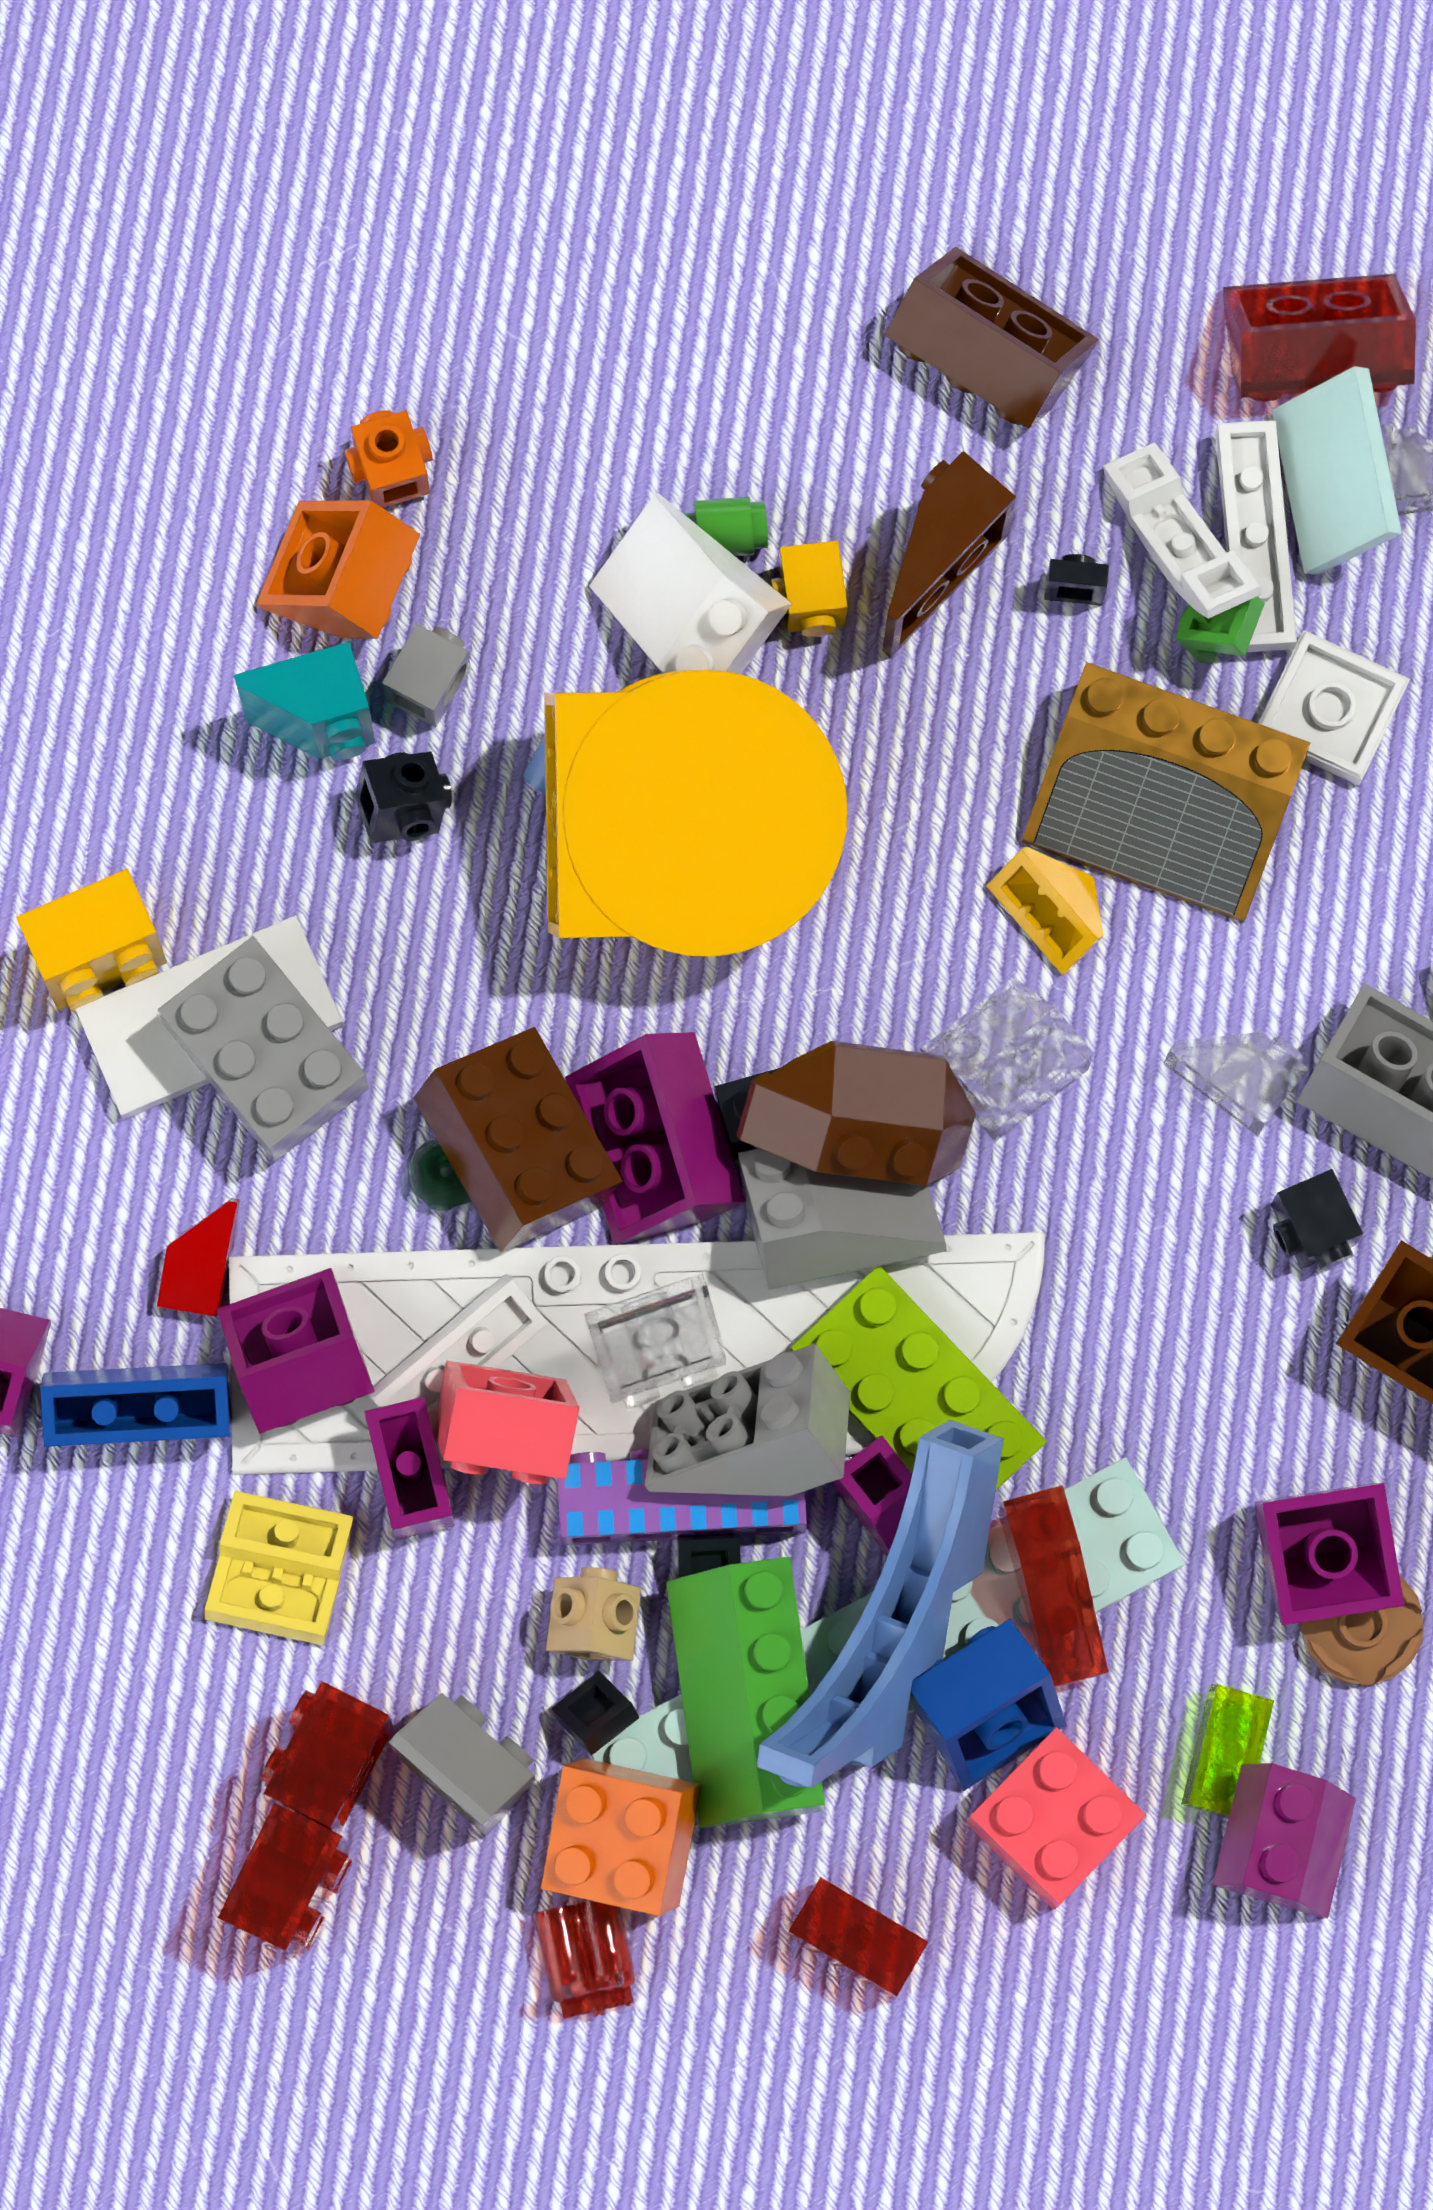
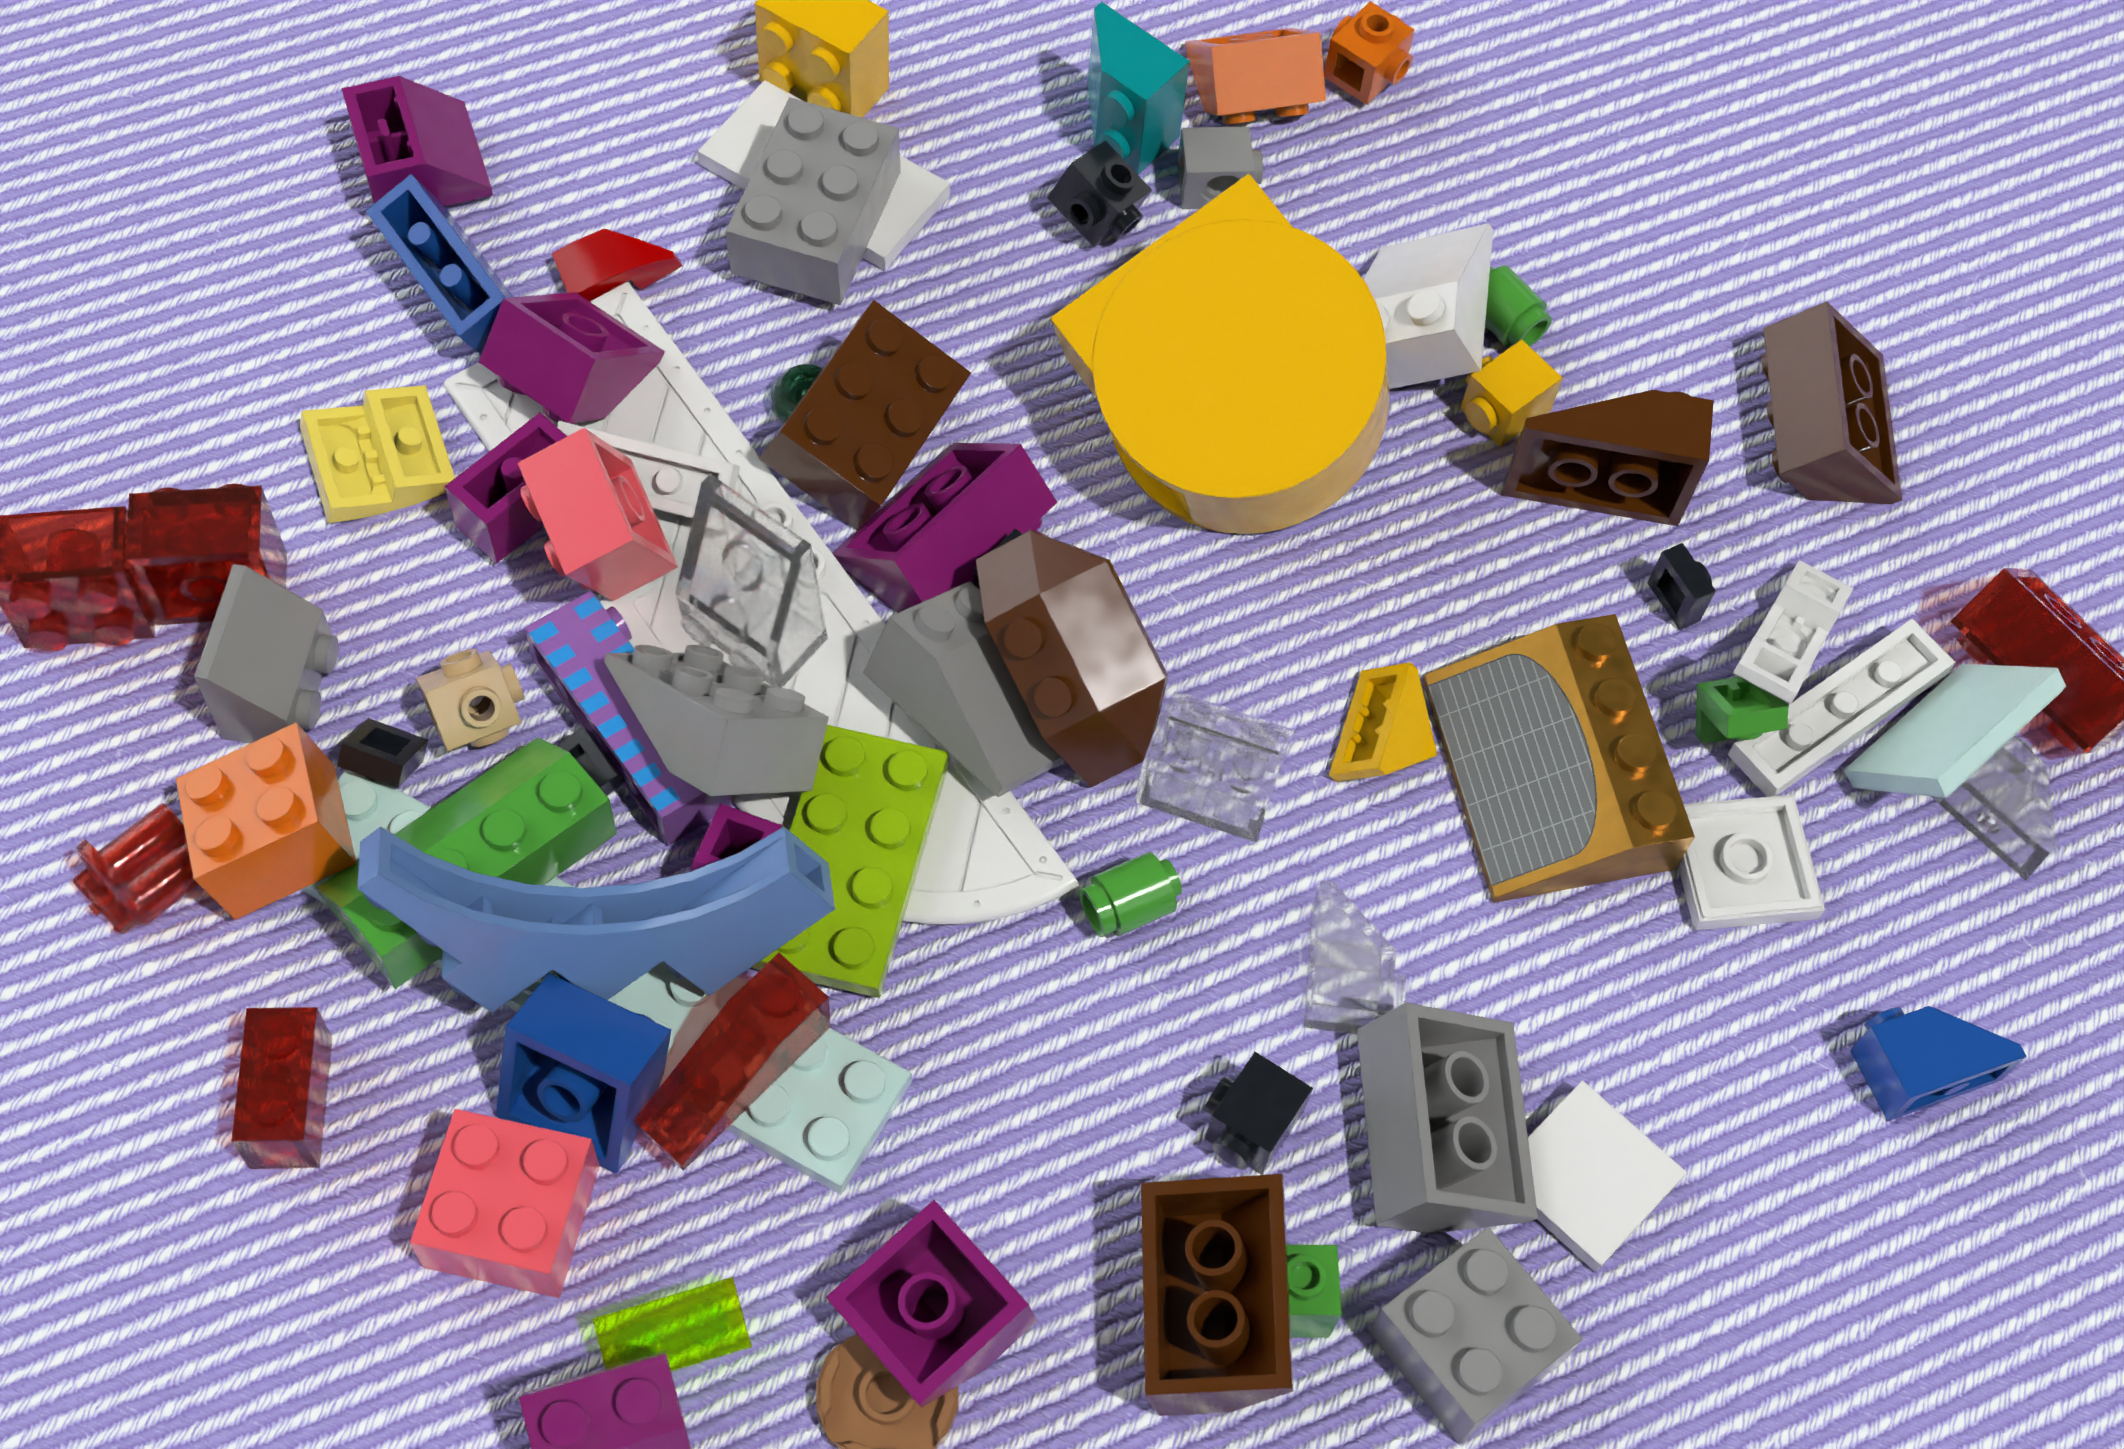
camera: 55 degrees right, 15 degrees down
none -> bright green brick [1079,852,1182,937]

